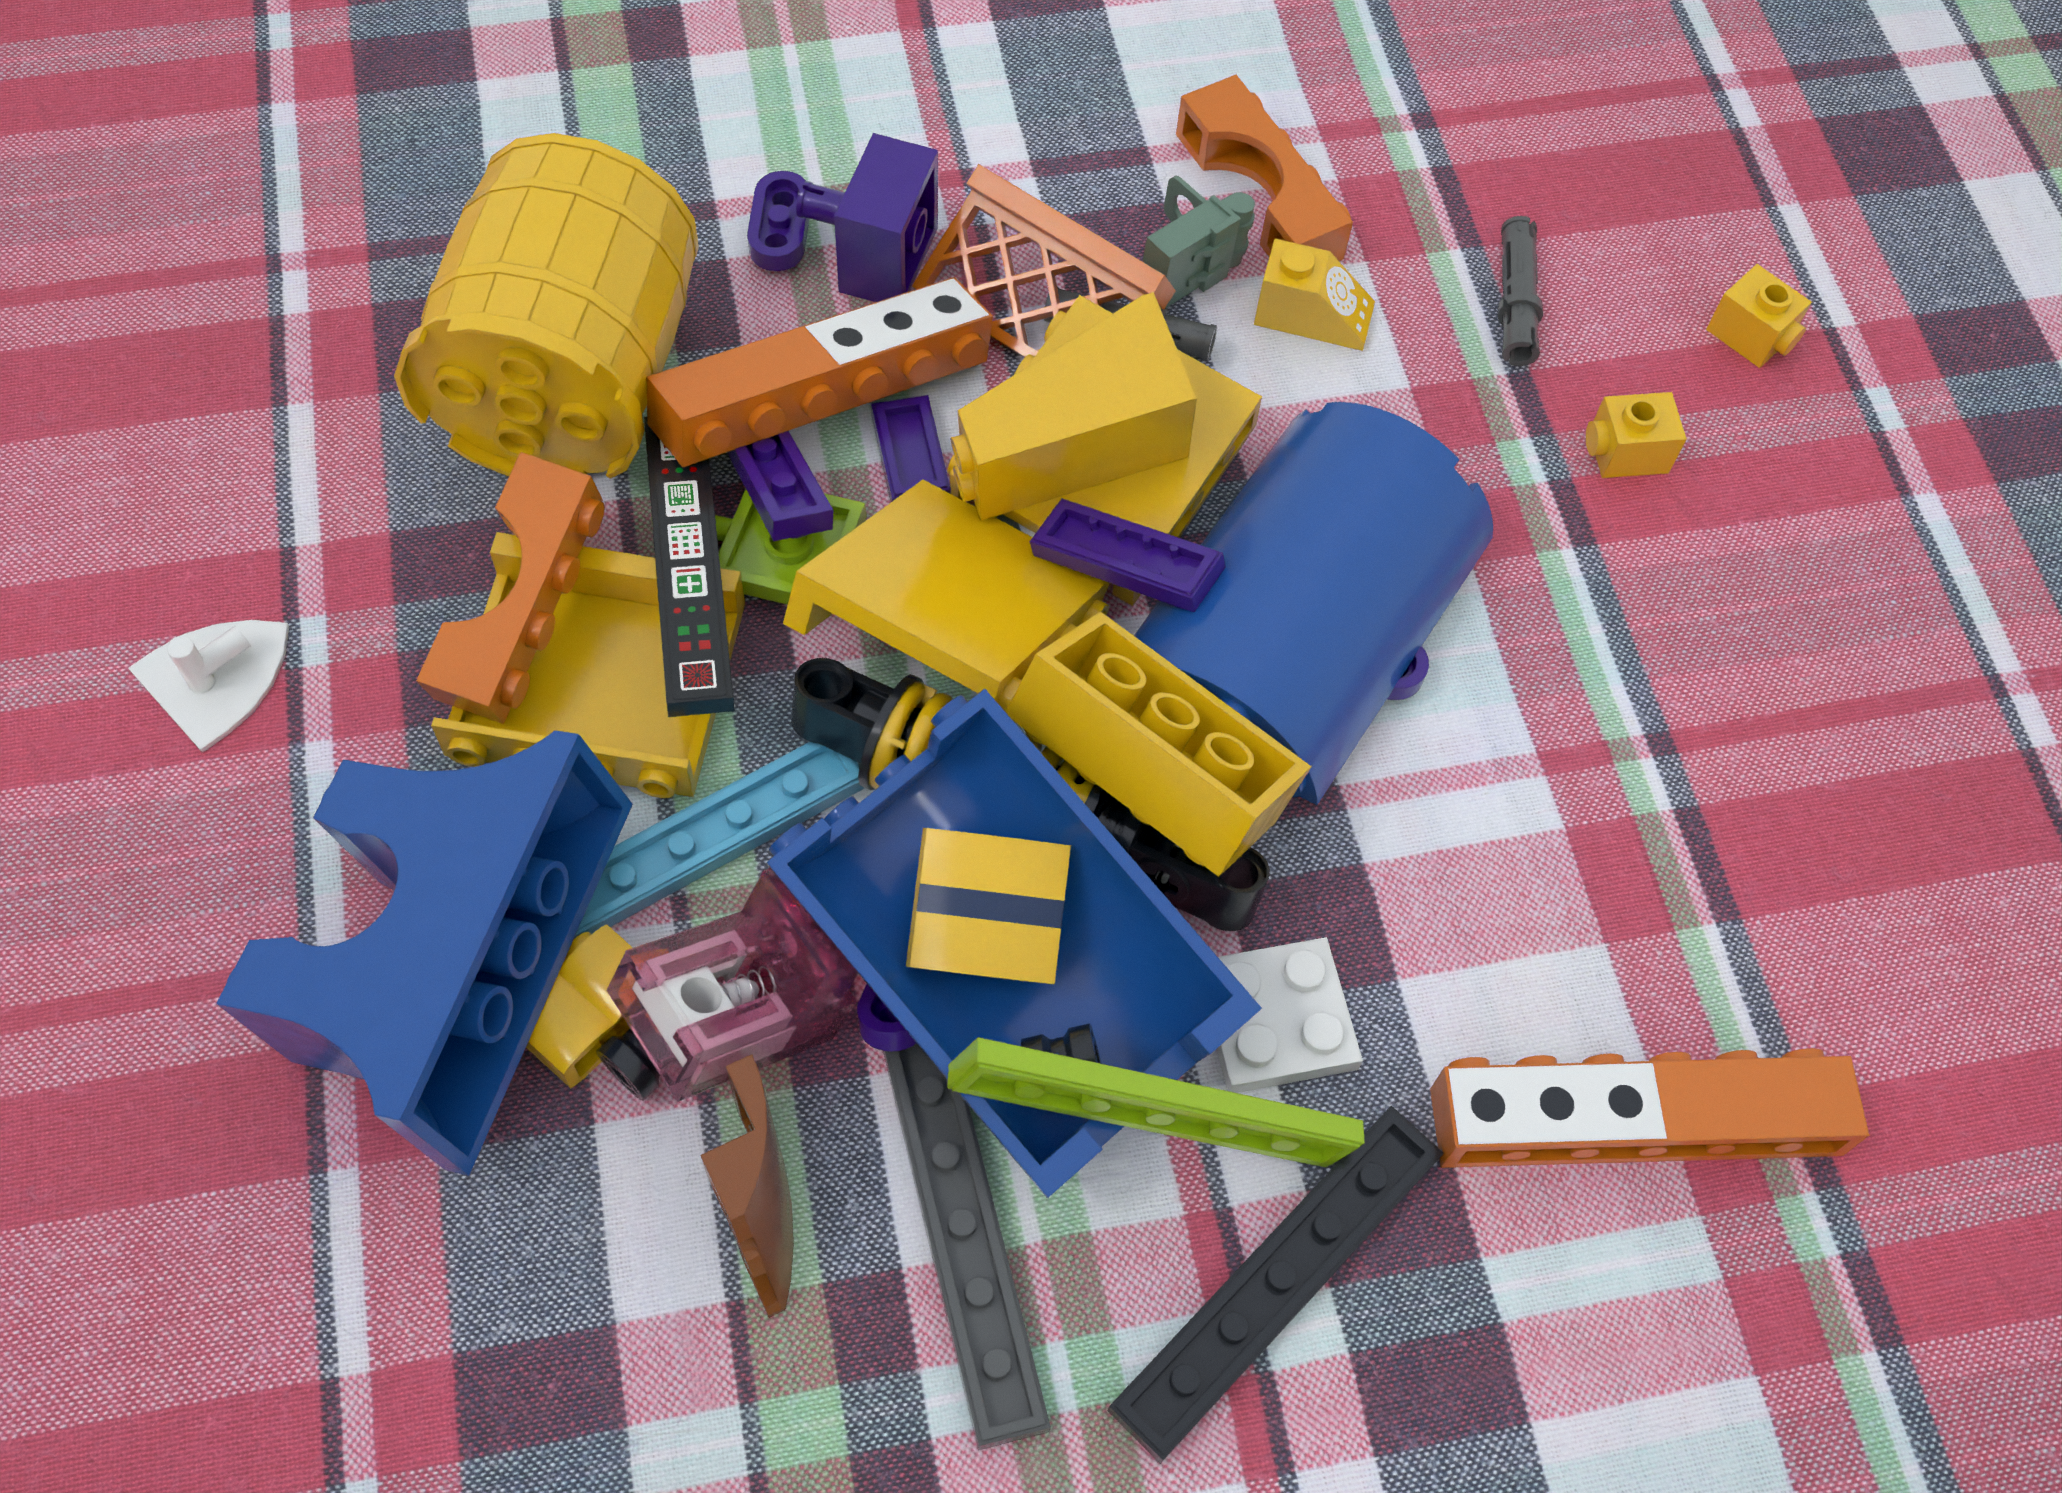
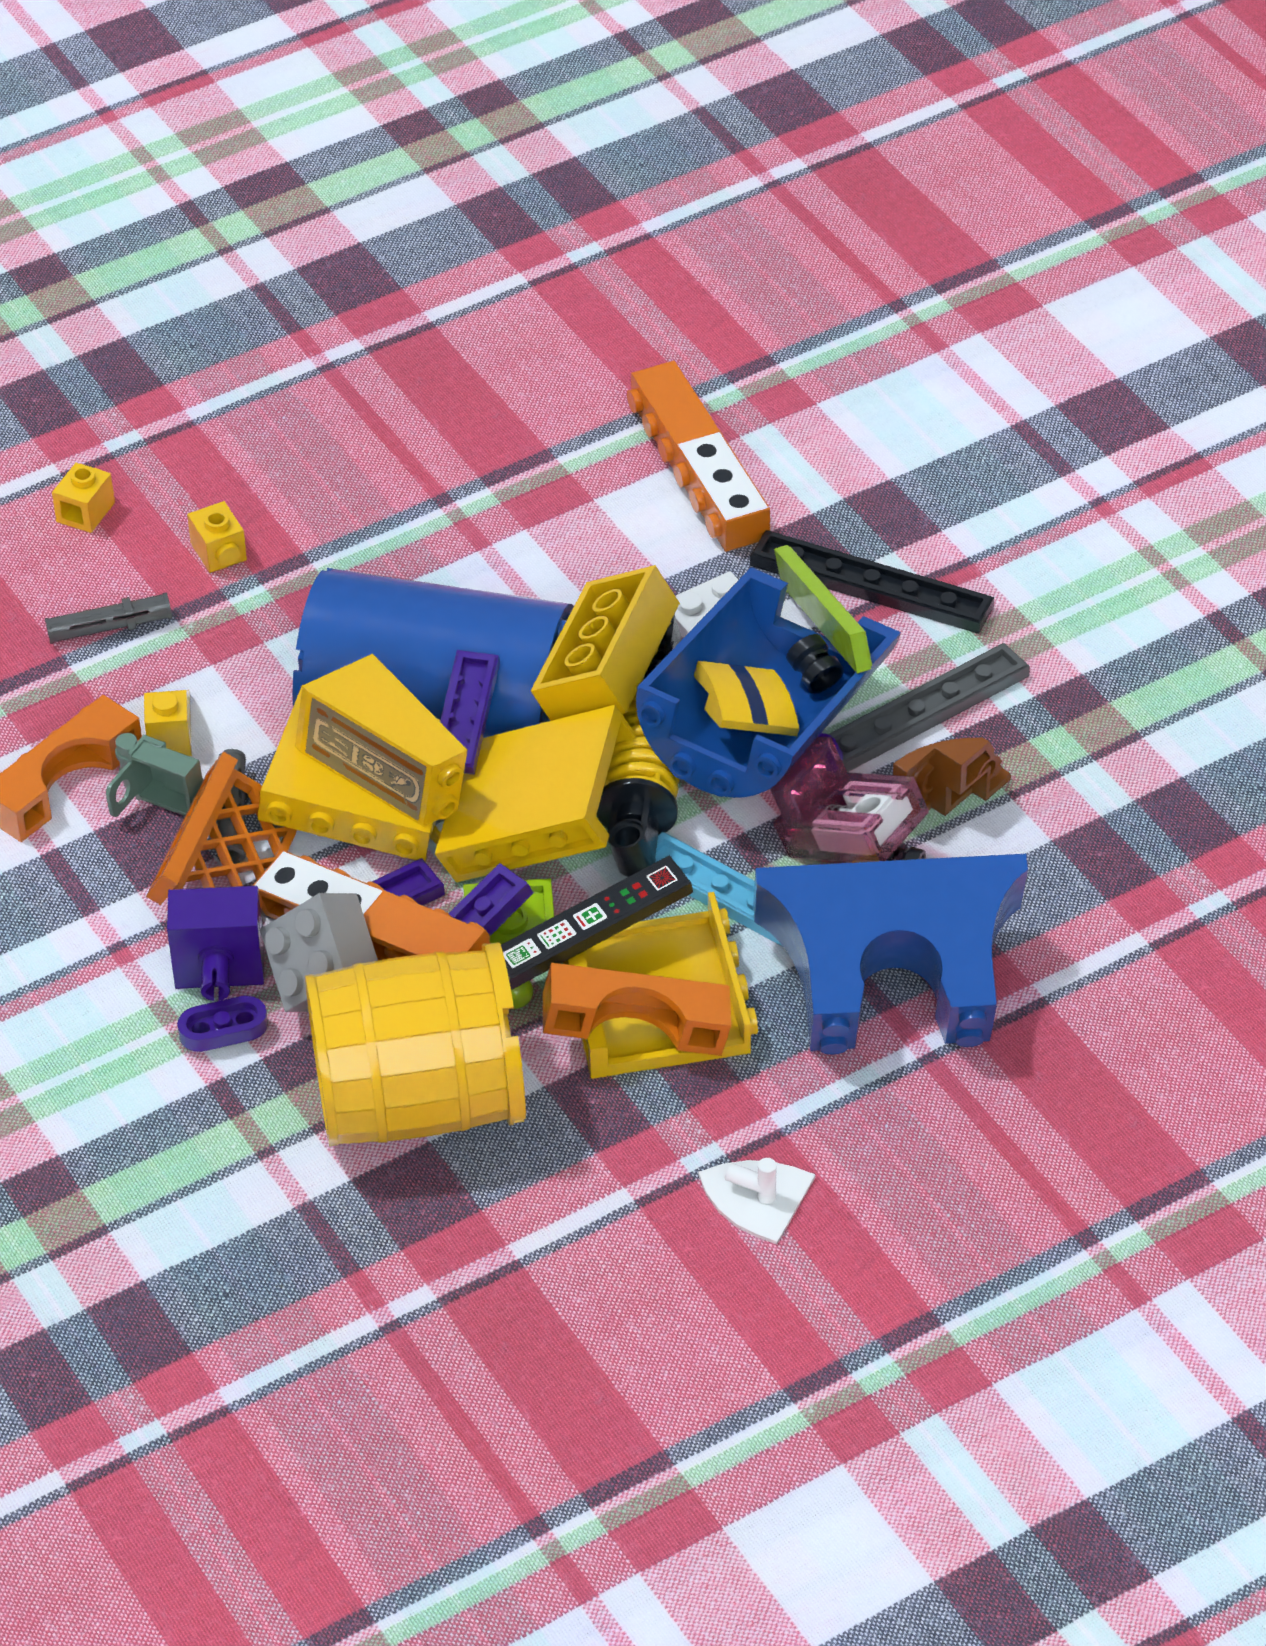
camera: 105 degrees left, 15 degrees down
none -> light grey brick [259,893,378,1012]

